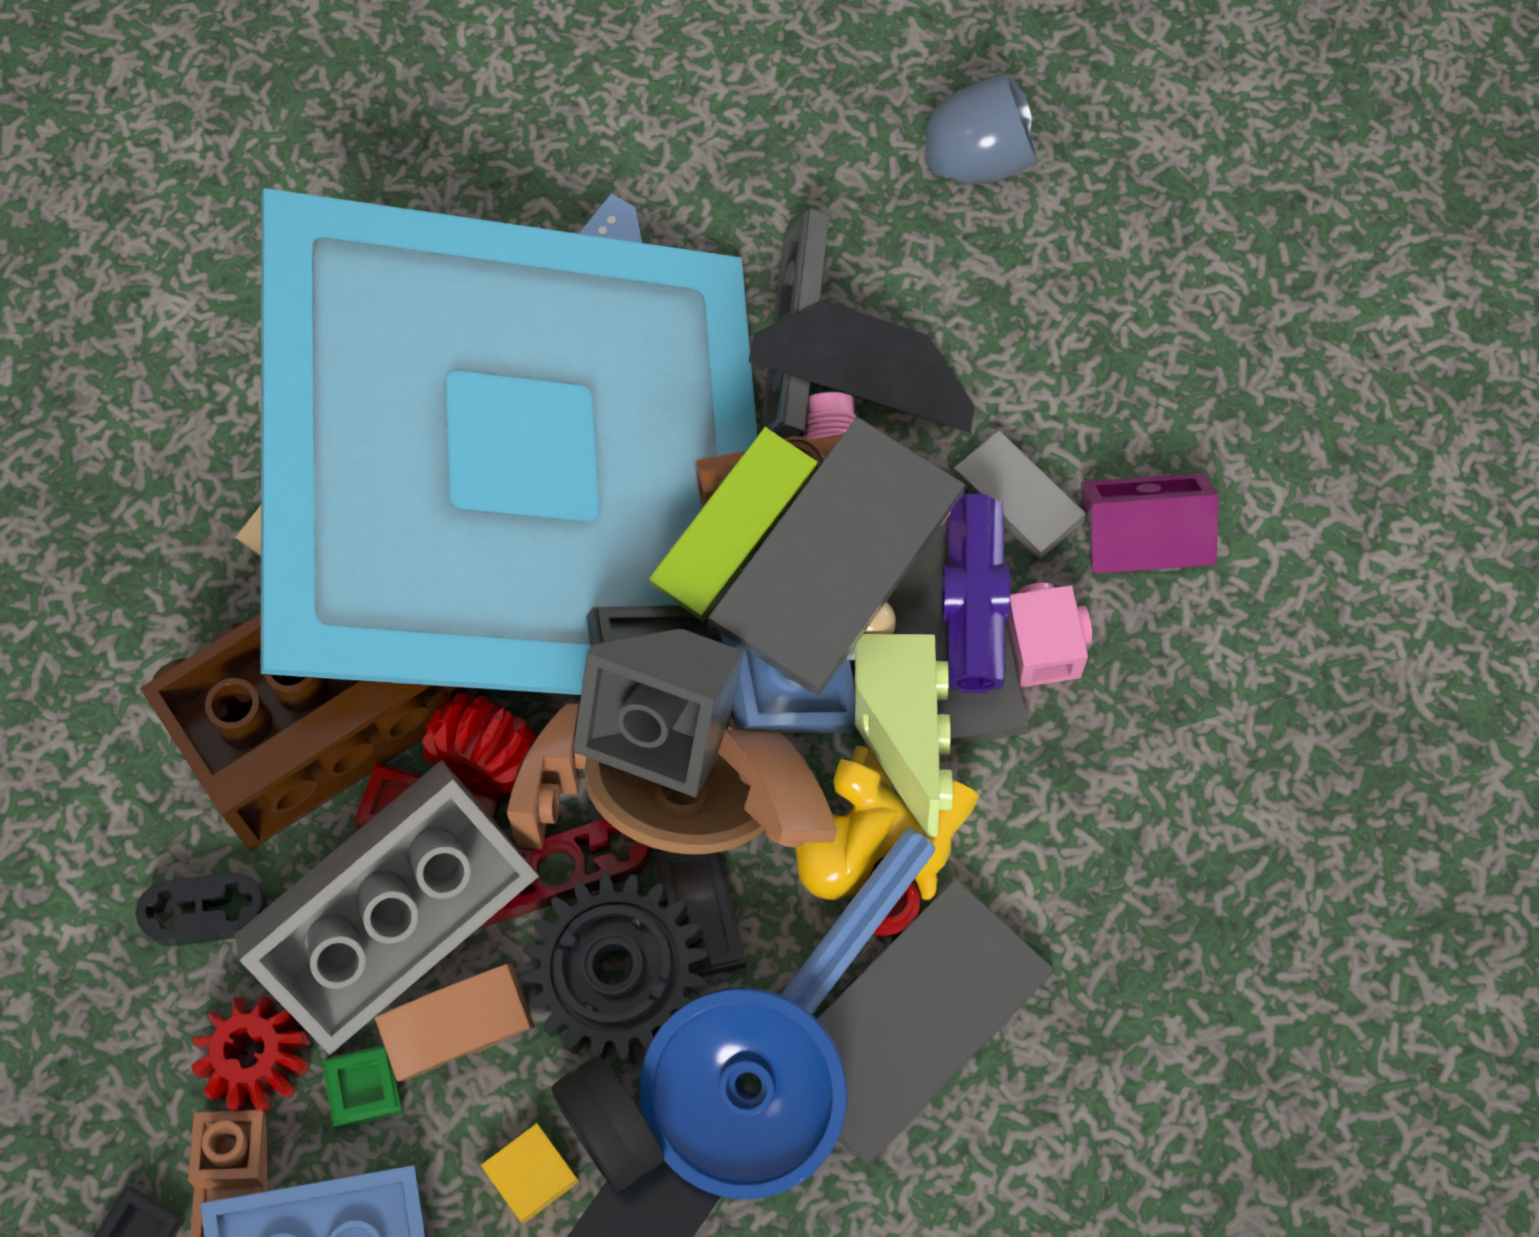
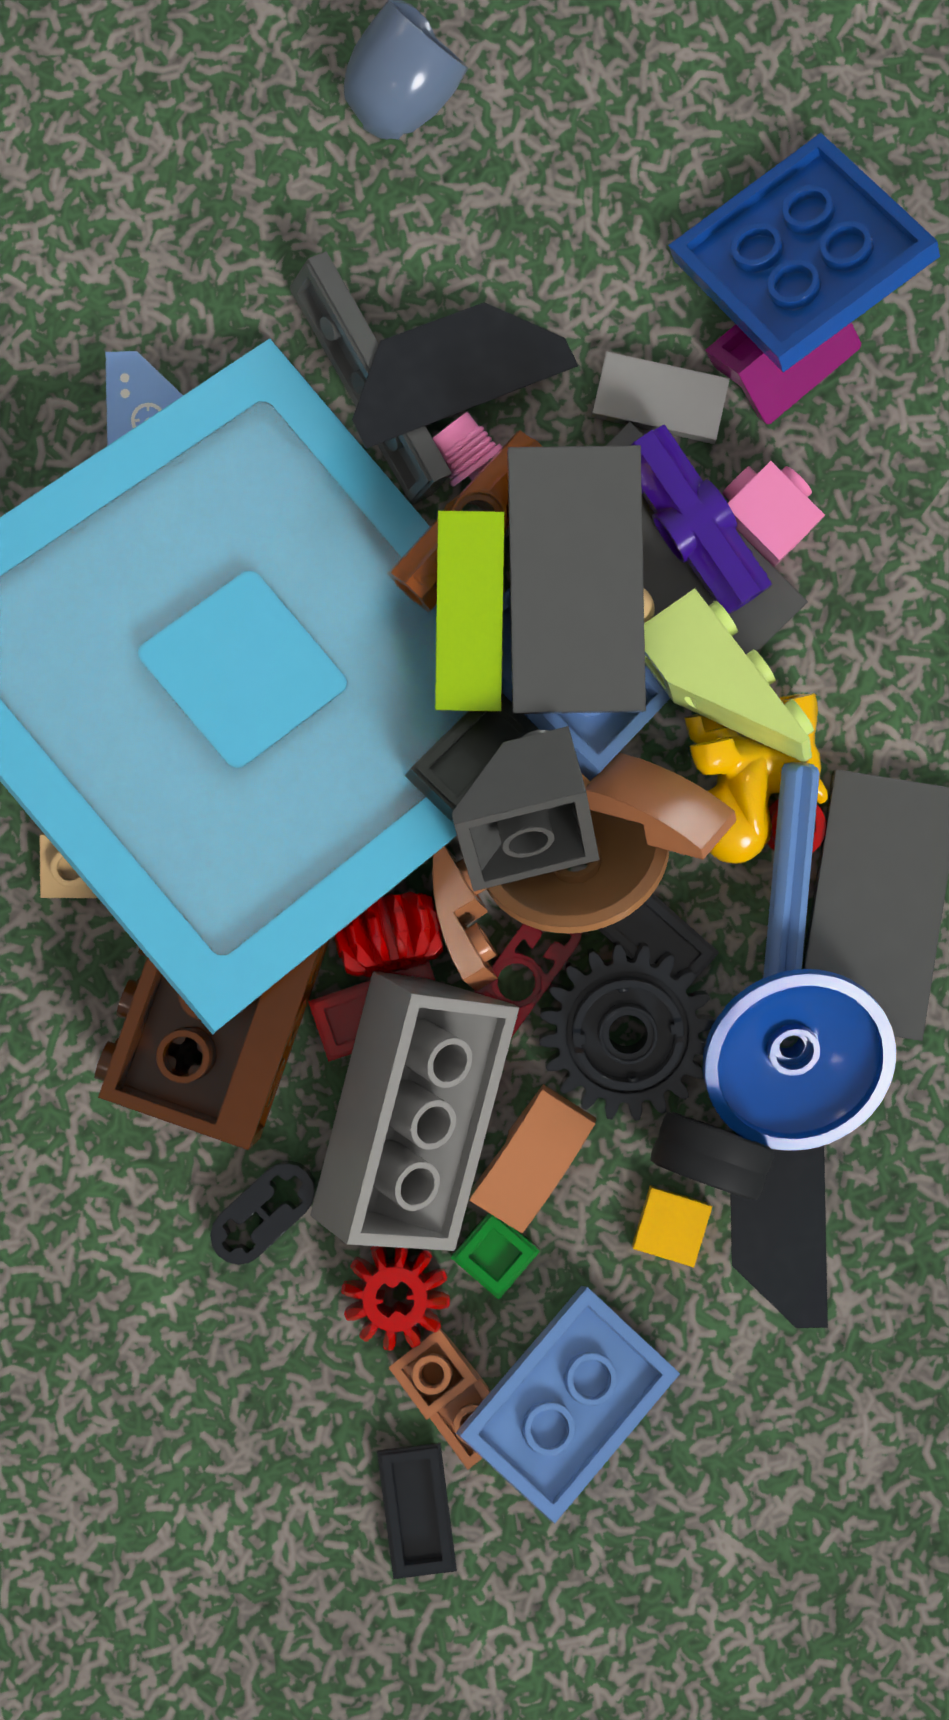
camera: 30 degrees left, 20 degrees up
none -> blue plate [668,133,940,372]

